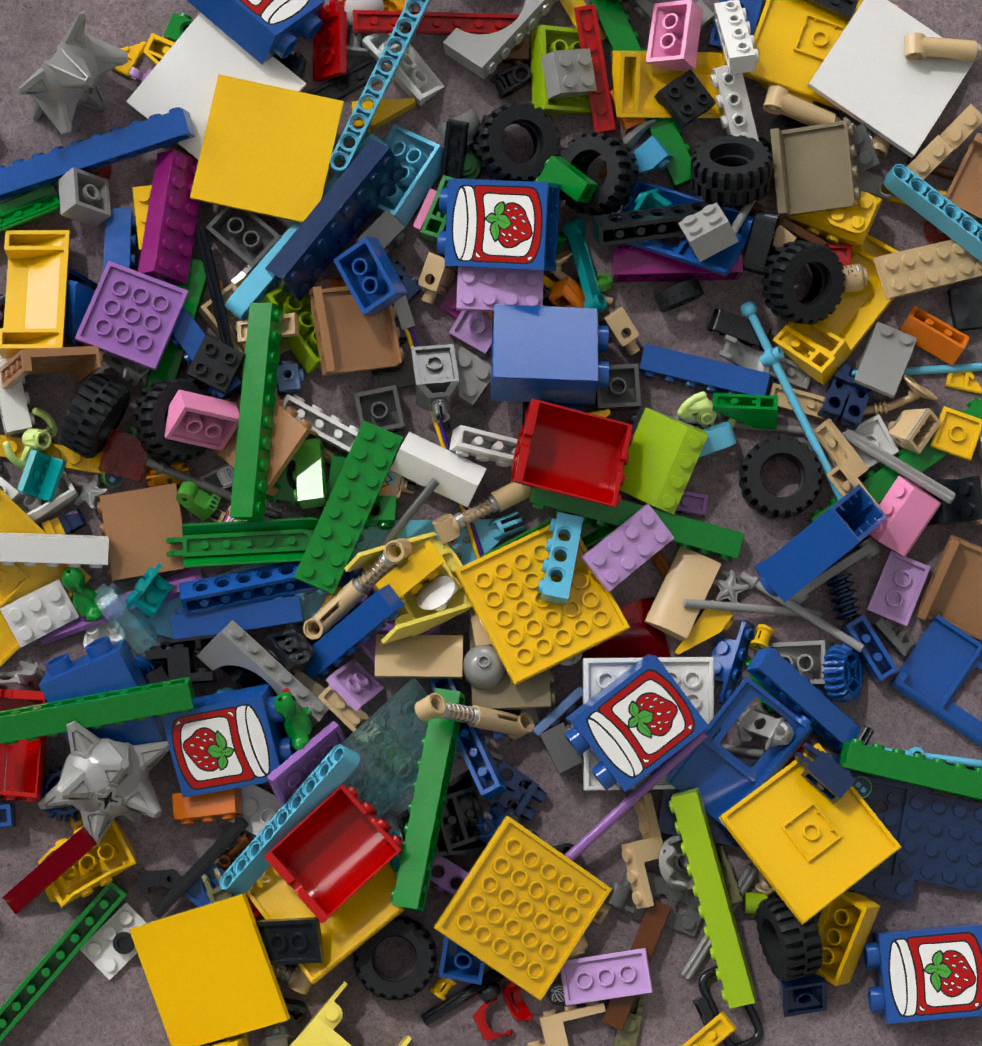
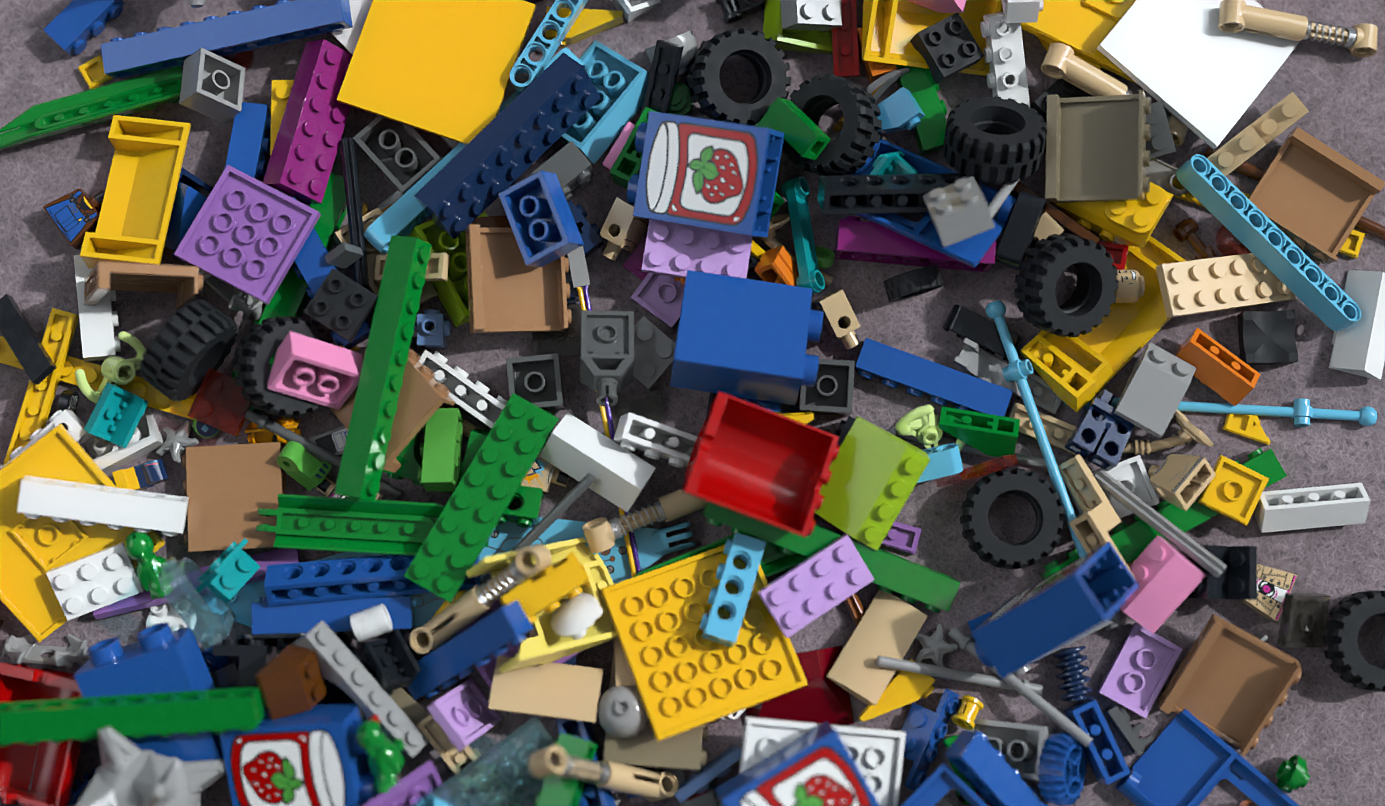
camera: 10 degrees right, 0 degrees up
none -> reddish brown slope [255,644,327,720]
none -> dark grey tile [325,242,363,269]
none -> white piece [350,604,392,642]
none -> clear red tile [960,454,1018,480]
none -> reddish brown bar [1173,218,1217,260]

